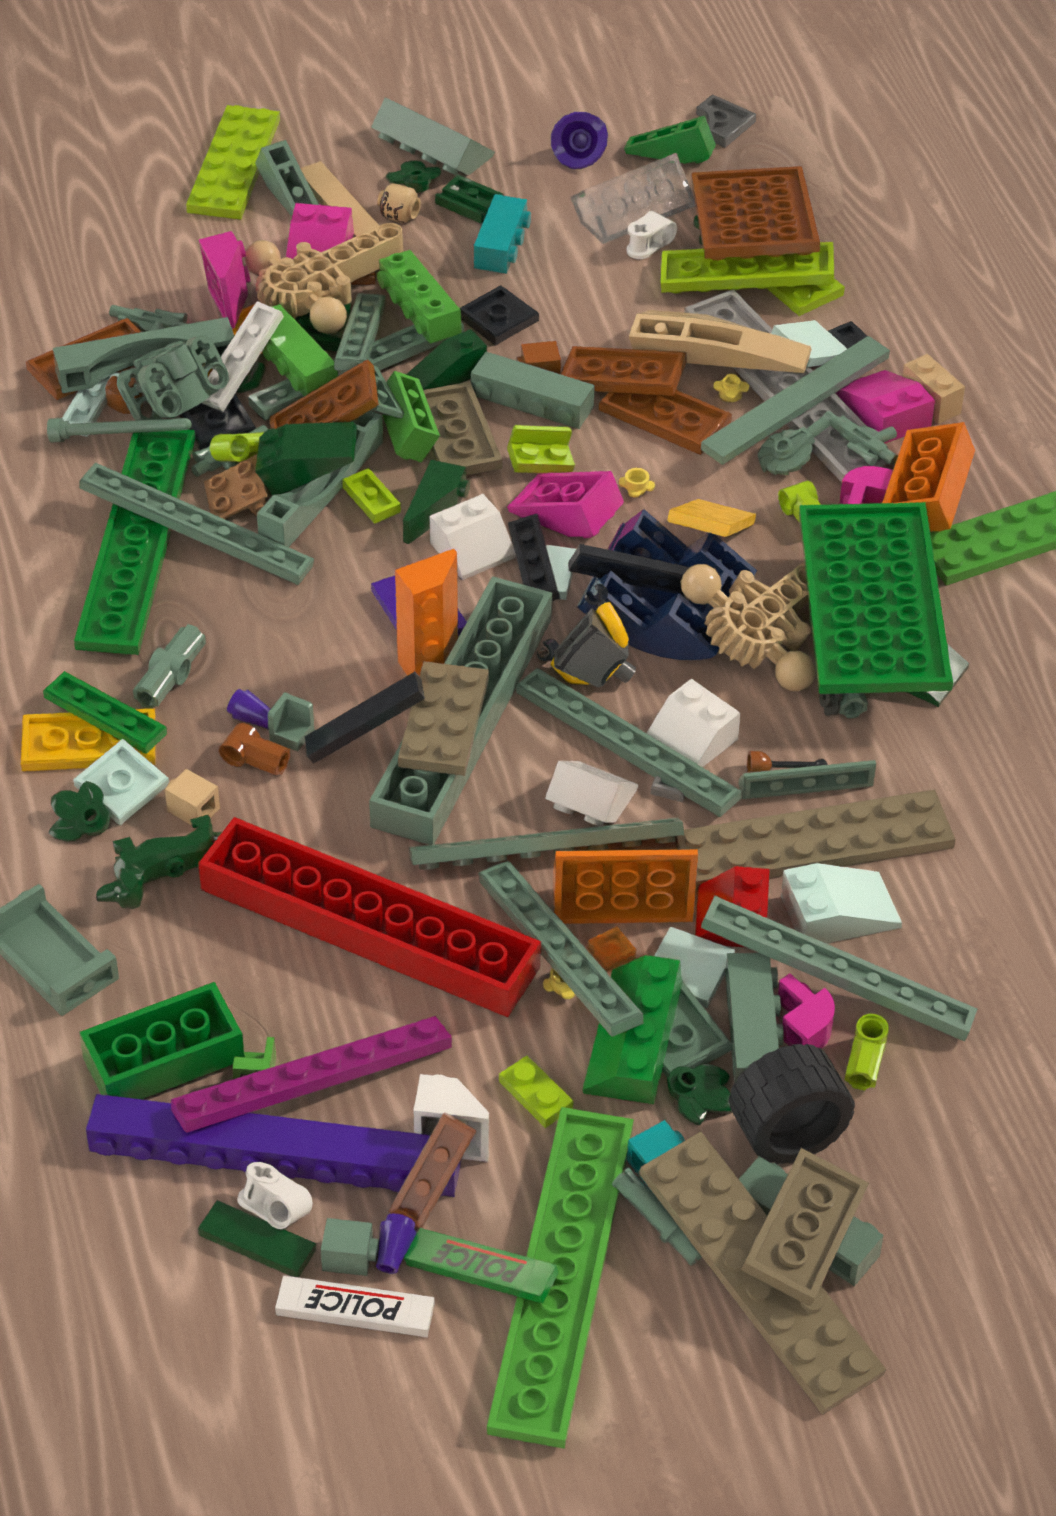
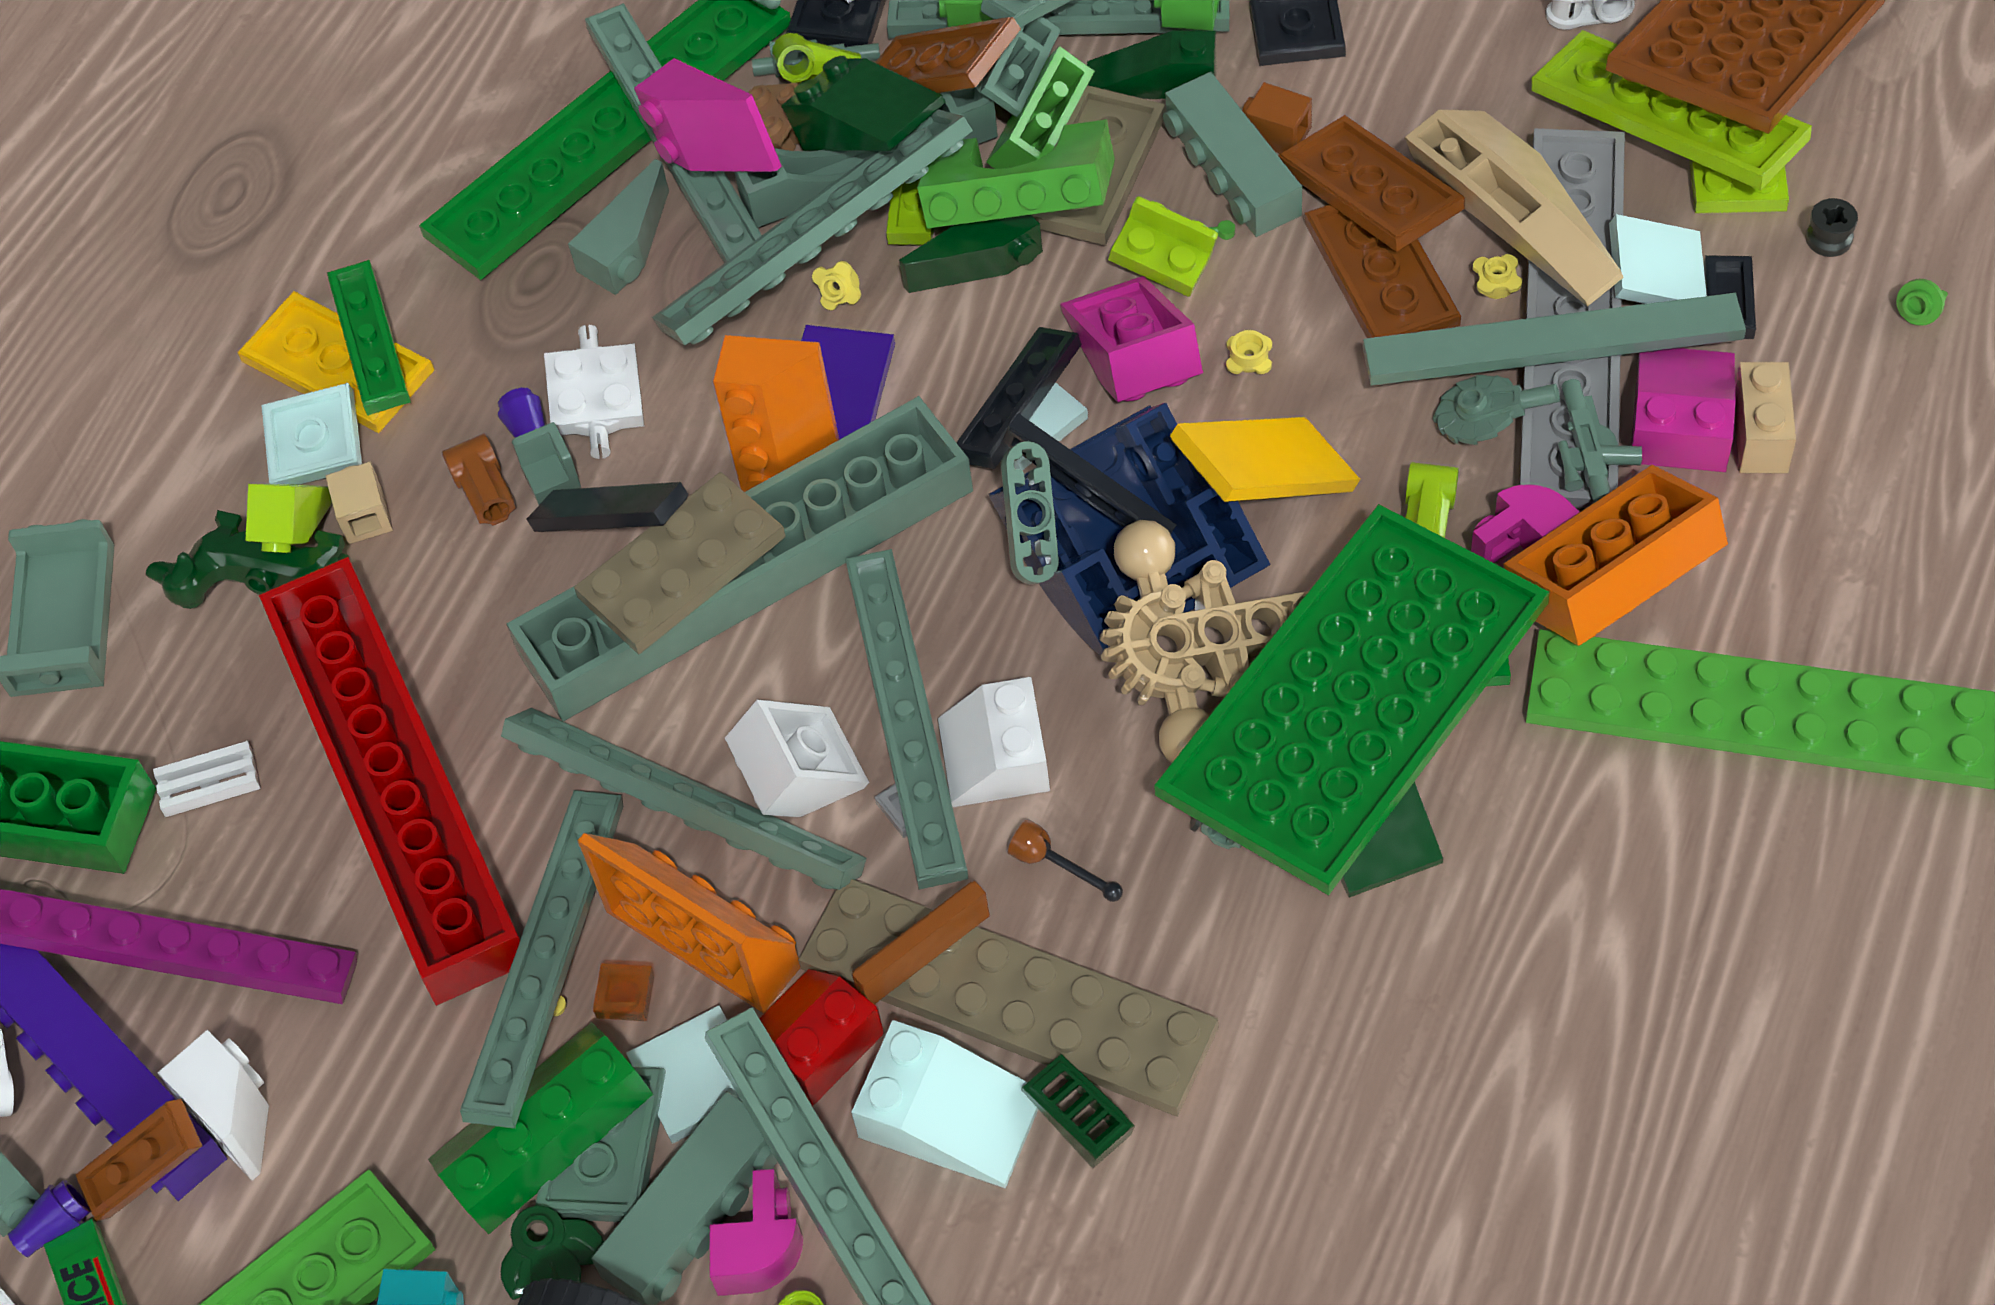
camera: 45 degrees right, 10 degrees up
dark green plate [49,781,110,841] -> none
sand green piece [133,624,206,709] -> none
bright green panel [232,1037,276,1079] -> none
white slope [430,494,516,580] -> none
lime plate [499,1055,574,1128] -> none
dark grey torso [537,584,636,687] -> none
sand green slope [738,760,876,799] -> none
none -> white tile [153,741,261,817]
none -> lime slope [246,484,332,553]
none -> white plate [544,325,644,459]
none -> sand green slope [568,159,669,295]
none -> dark pink slope [634,58,782,172]
none -> sand green plate [652,109,973,345]
none -> light yellow plate [812,261,861,310]
none -> dark orange tile [852,880,990,1005]
none -> bright green arch [917,119,1115,229]
none -> sand green beam [1001,441,1059,584]
none -> dark green slope [1021,1054,1135,1169]
none -> pearl dark grey wheel [1806,198,1858,257]
none -> bright green plate [1896,279,1948,325]

